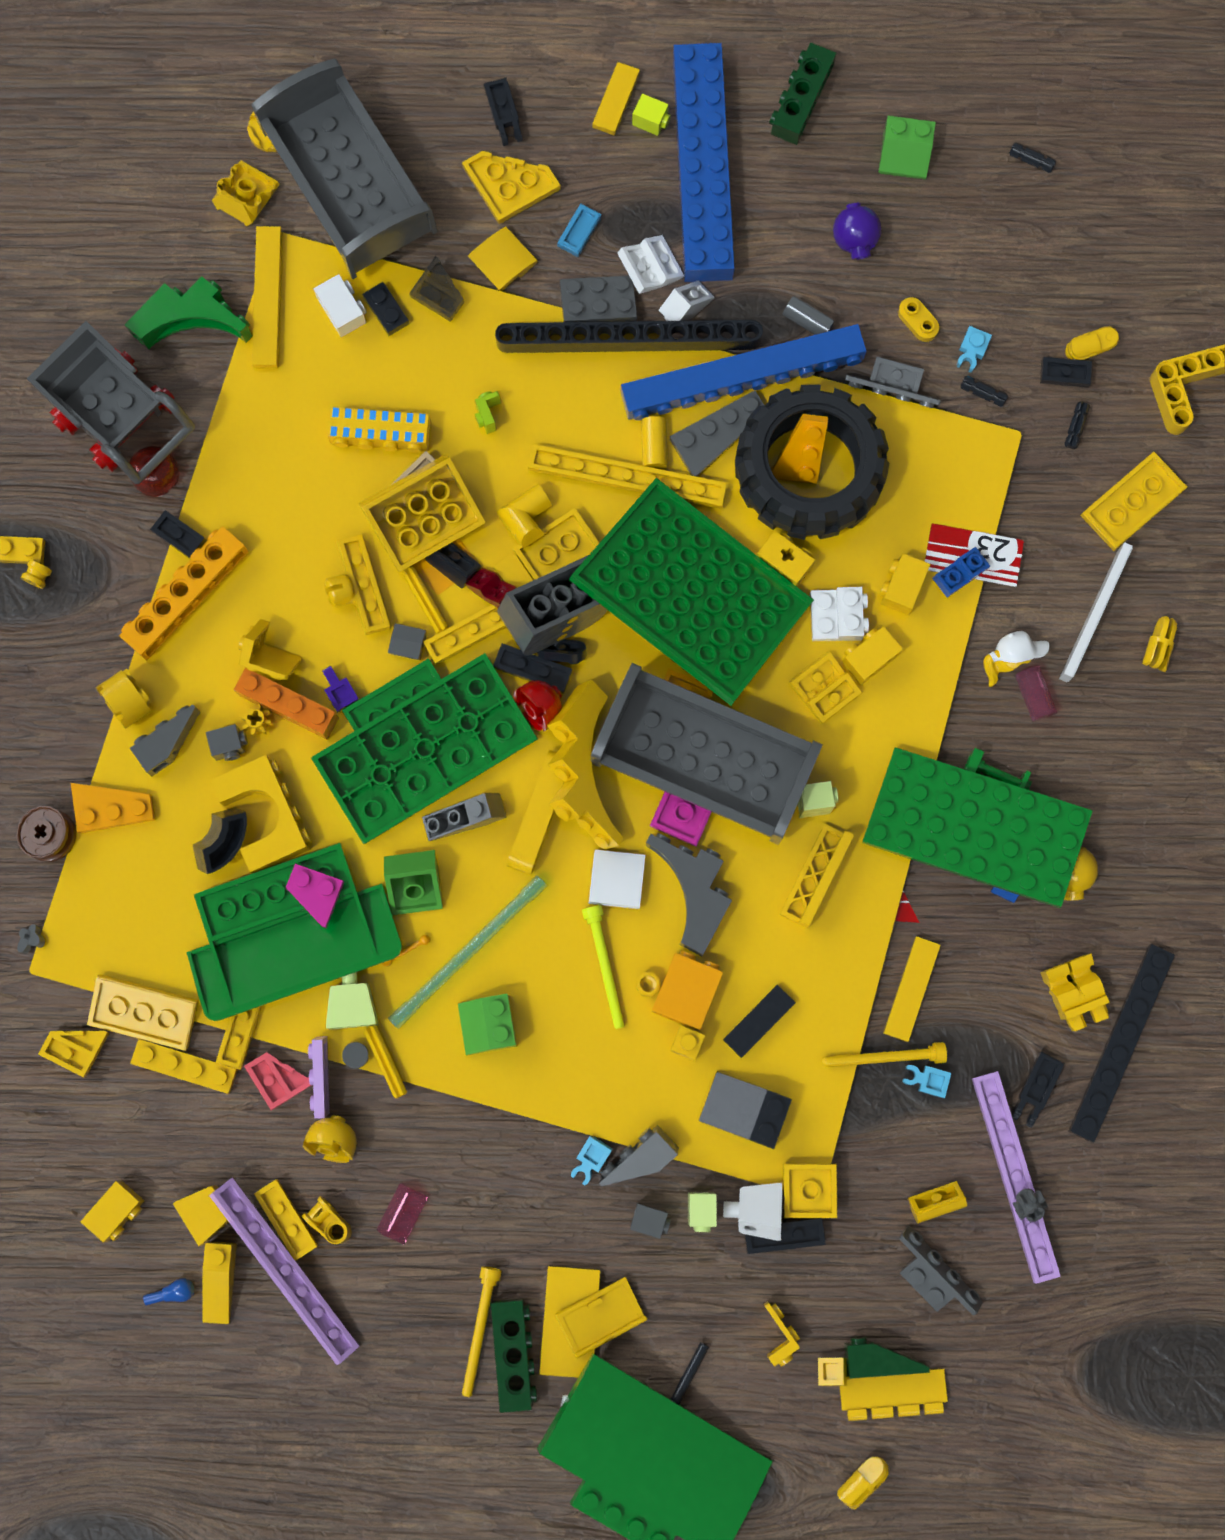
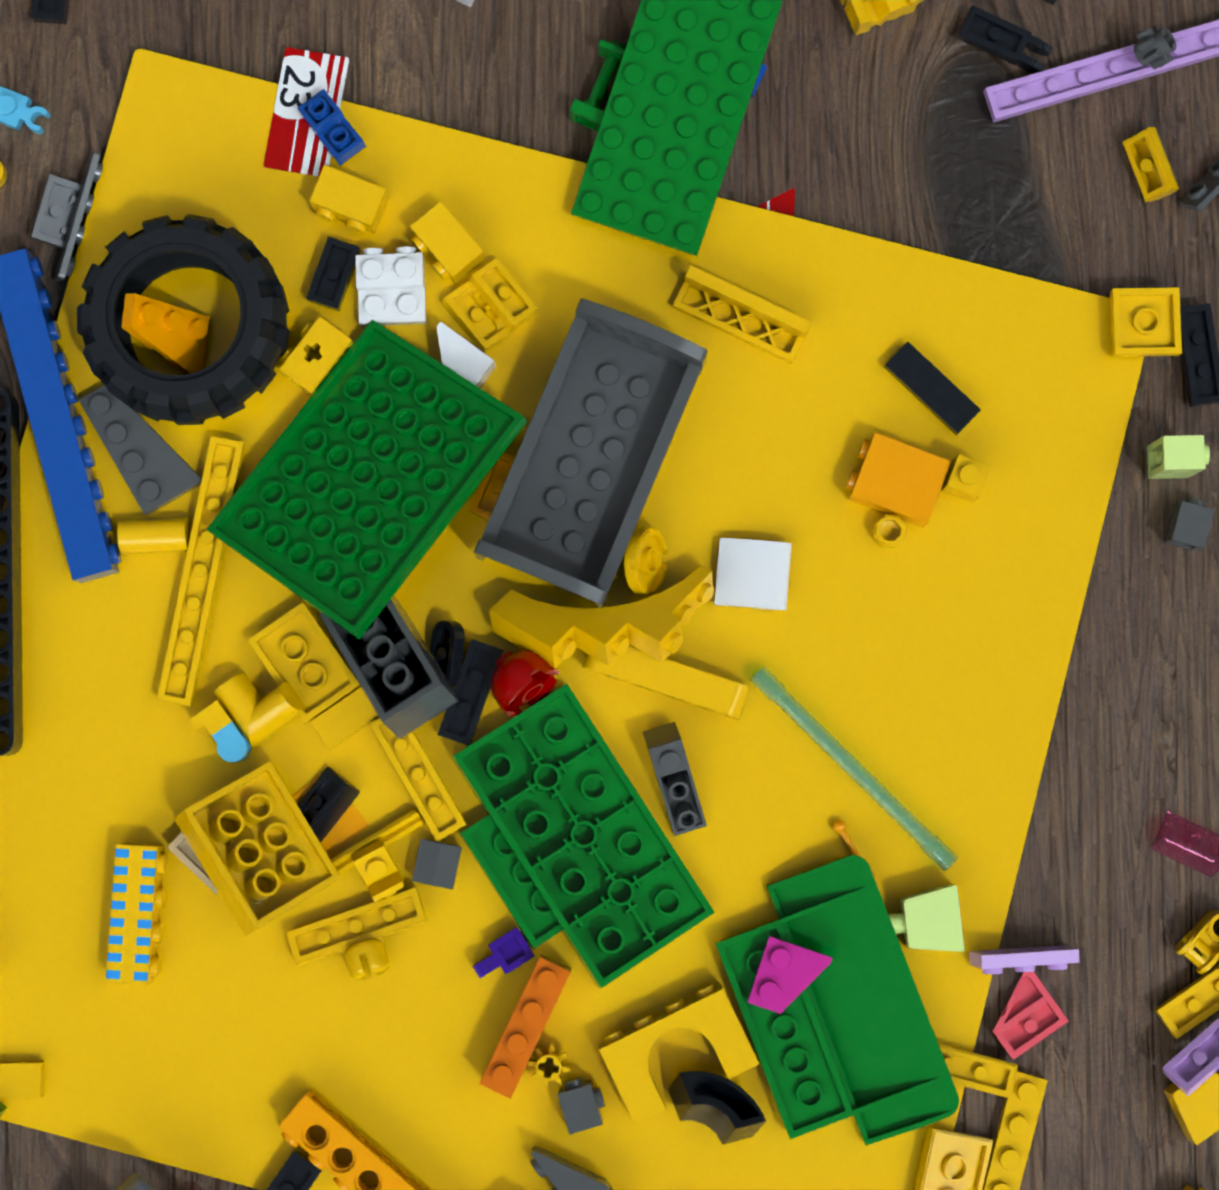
camera: 90 degrees left, 5 degrees up
yellow bracket [238,619,301,680] -> none
yellow cylinder [302,1115,357,1163] -> none
dark grey tile [342,1042,369,1069] -> none
yellow axle [364,1025,407,1098] -> none
bright green slope [384,850,443,915] -> none
bright green slope [458,994,517,1055] -> none
dark red slope [466,568,517,608] -> none
lime bracket [475,391,501,434] -> none
medium azure plate [571,1136,613,1185] -> none
neon yellow piece [582,905,624,1029] -> none
slope [599,1125,679,1186] -> none
dark grey arch [646,833,732,957] -> none
dark pink plate [650,792,711,847] -> none
slope [699,1072,792,1149] -> none
white torso [723,1183,782,1241] -> none
yellowish green brick [798,781,838,818] -> none
yellow piece [822,1042,947,1067] -> none
yellow tile [883,936,940,1042] -> none
medium azure plate [902,1065,951,1098] -> none
black axle [961,375,1008,407] -> none
white hair [983,631,1049,687] -> none
clear pink brick [1015,666,1058,722] -> none
none -> leg [189,700,251,762]
none -> black plate [306,236,361,312]
none -> yellow bracket [351,839,404,902]
none -> white slope [436,321,496,388]
none -> yellow tile [624,527,667,595]

